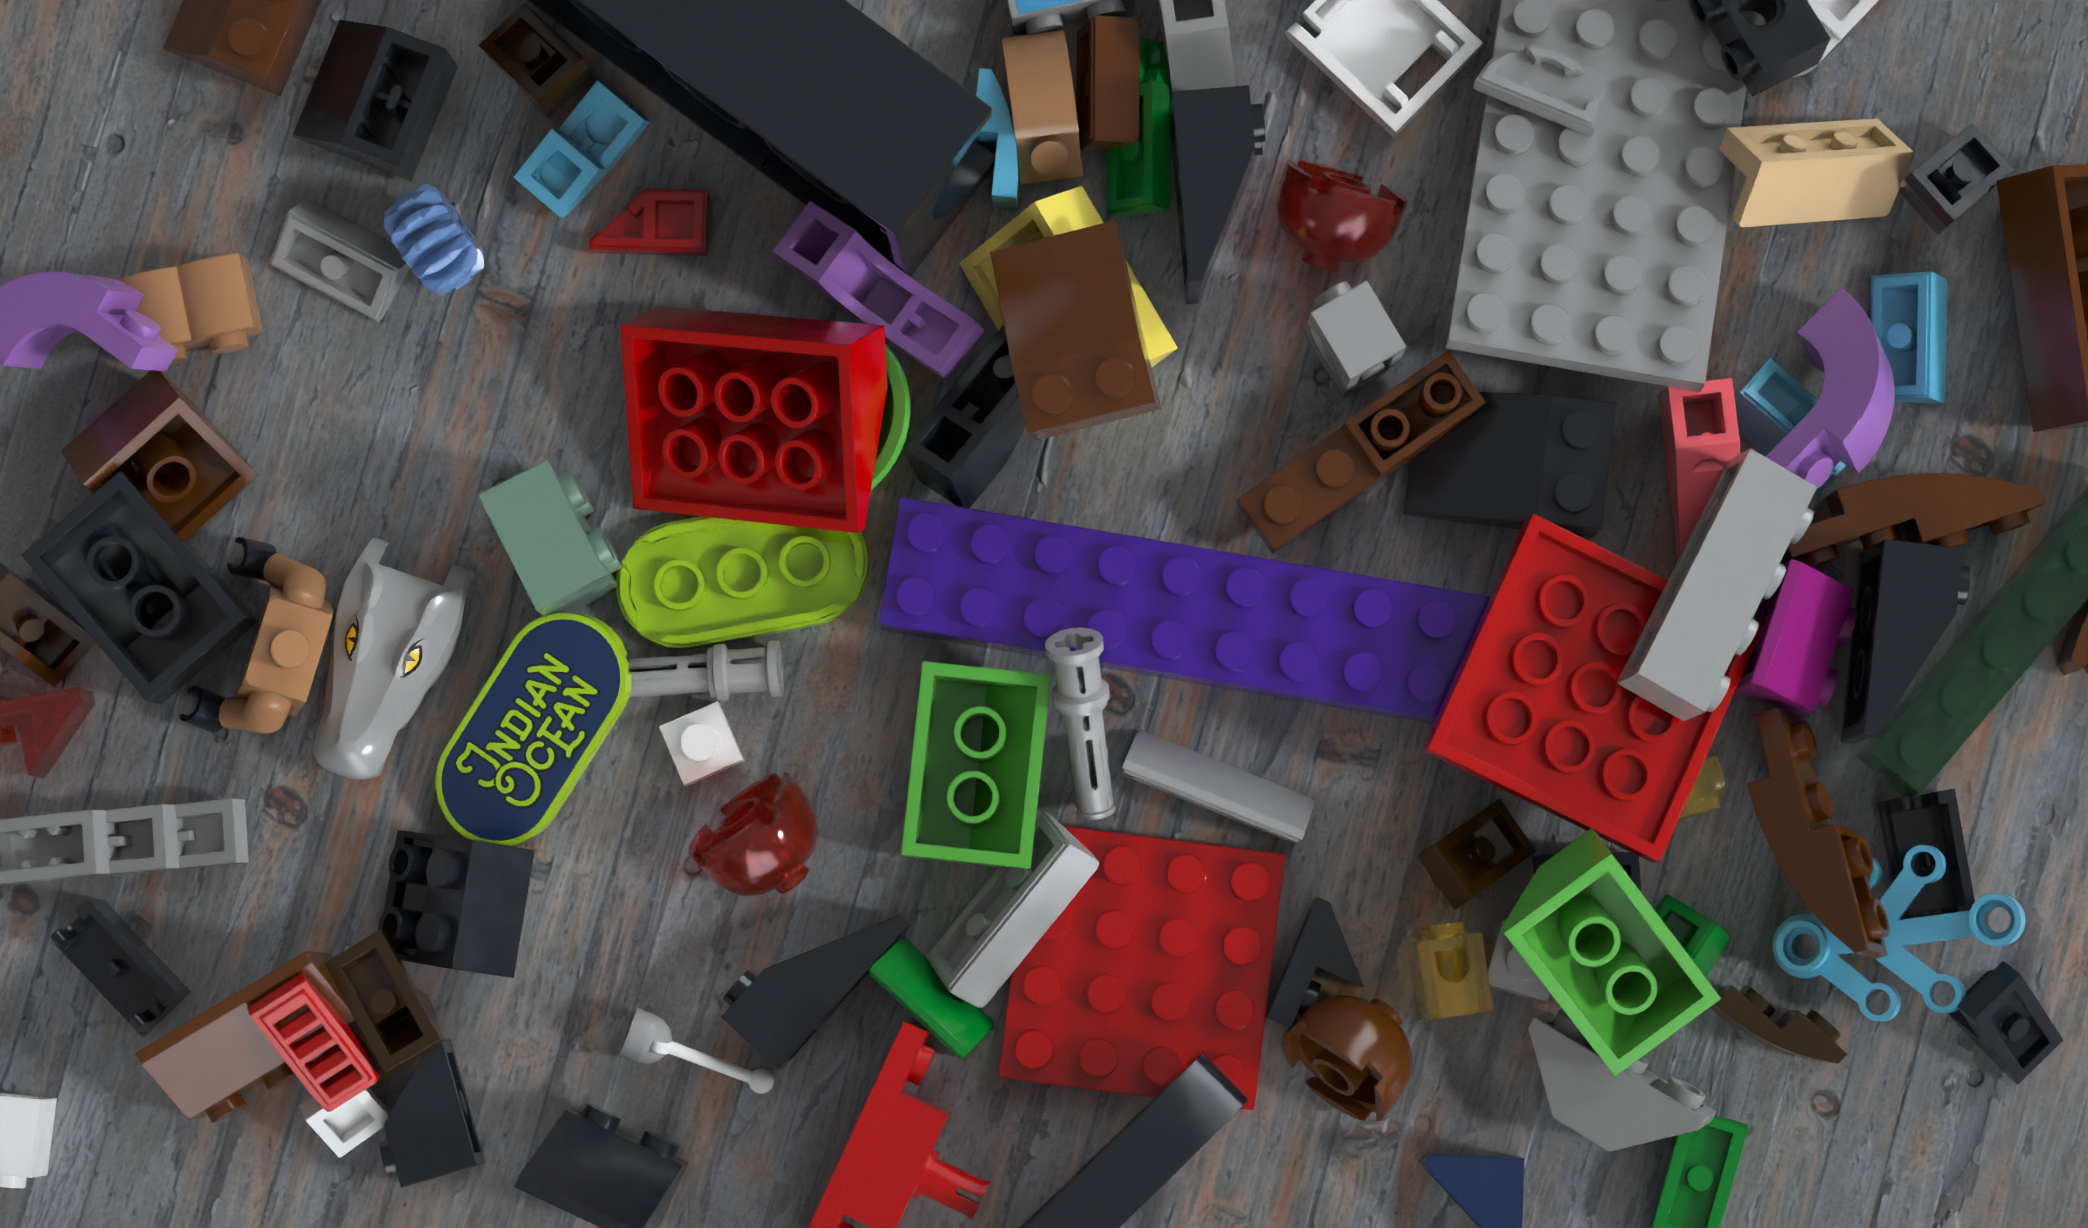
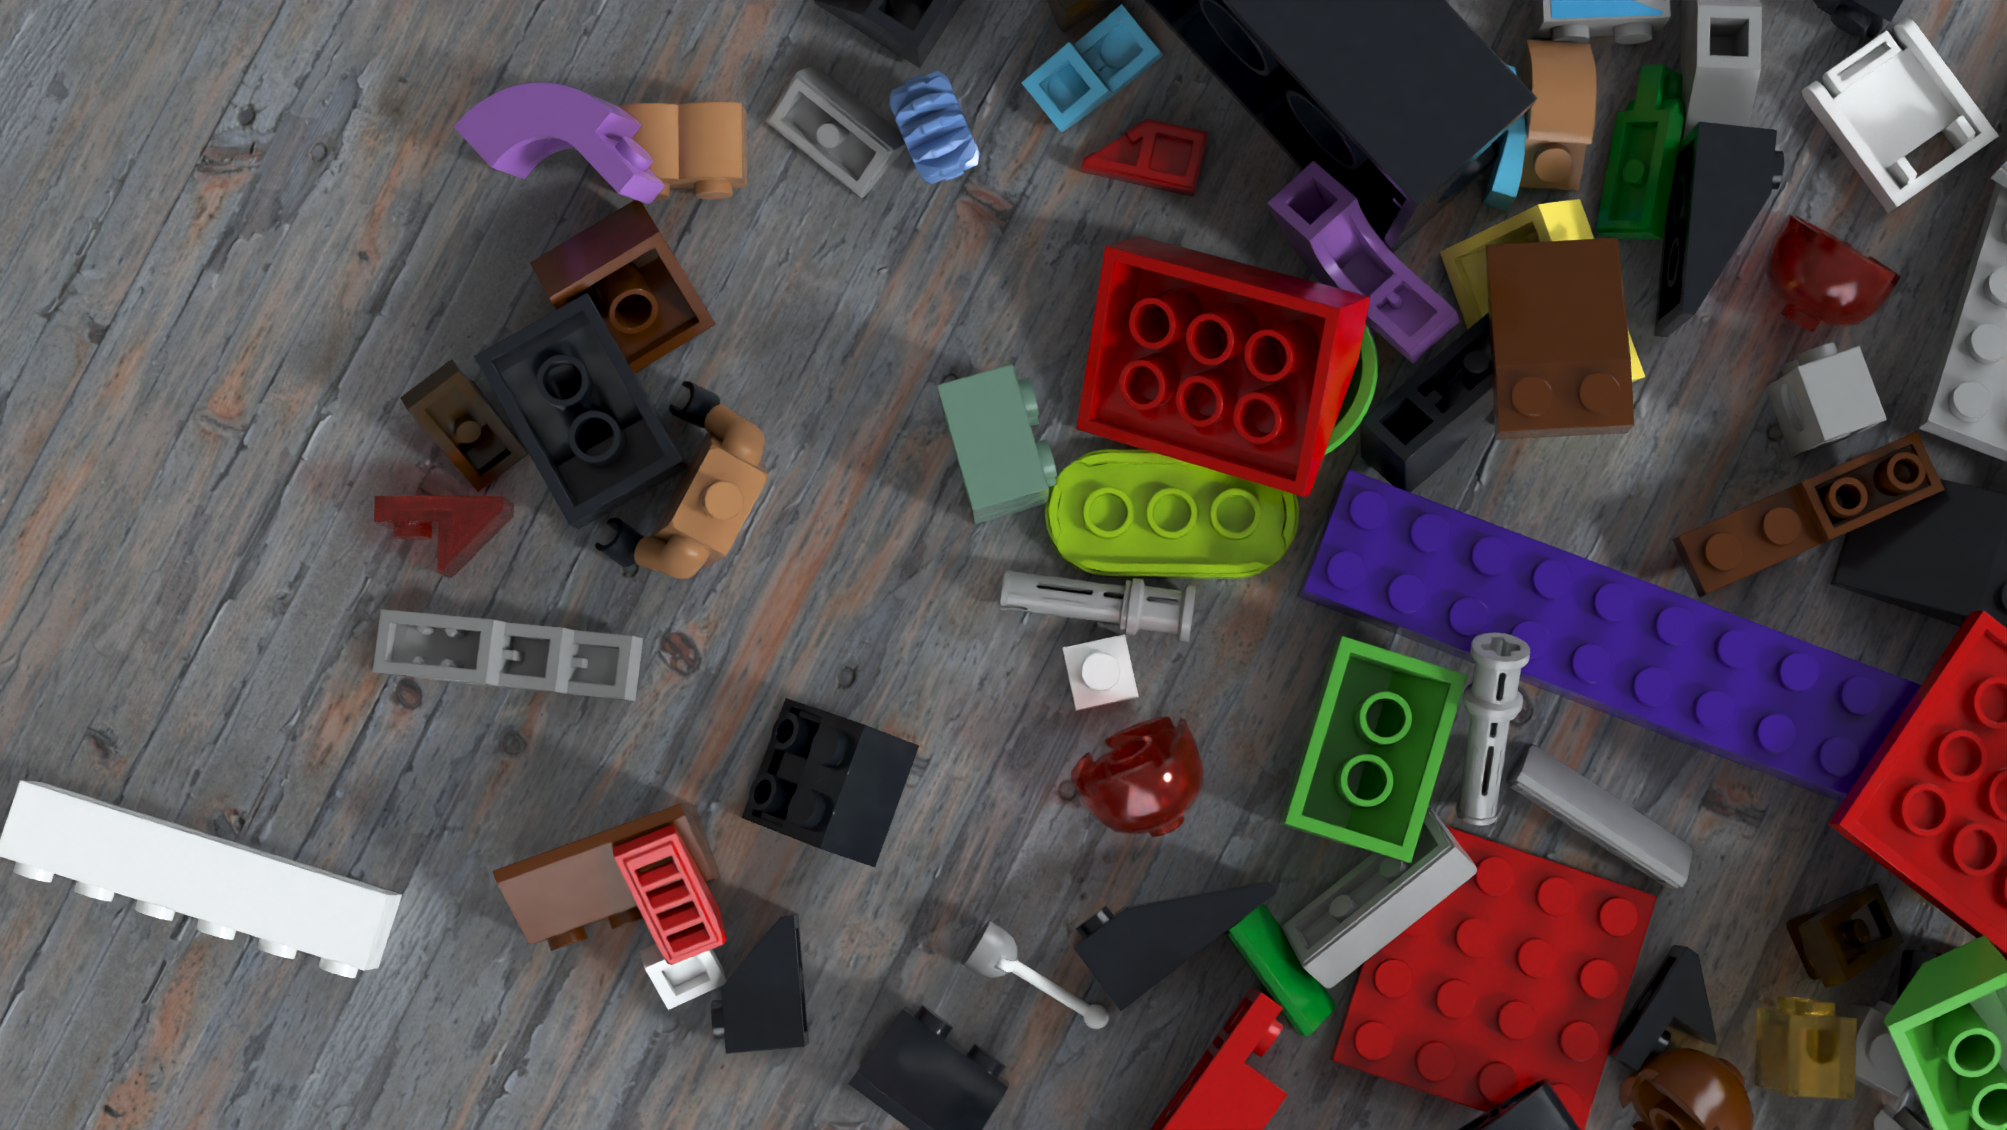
camera: 10 degrees right, 0 degrees up
black hinge [51,898,191,1037] -> none
light grey animal [312,537,475,780] -> none
dark brown slope [324,930,444,1075] -> none
tile [435,613,632,846] -> none
reddish brown slope [1076,15,1140,153] -> none

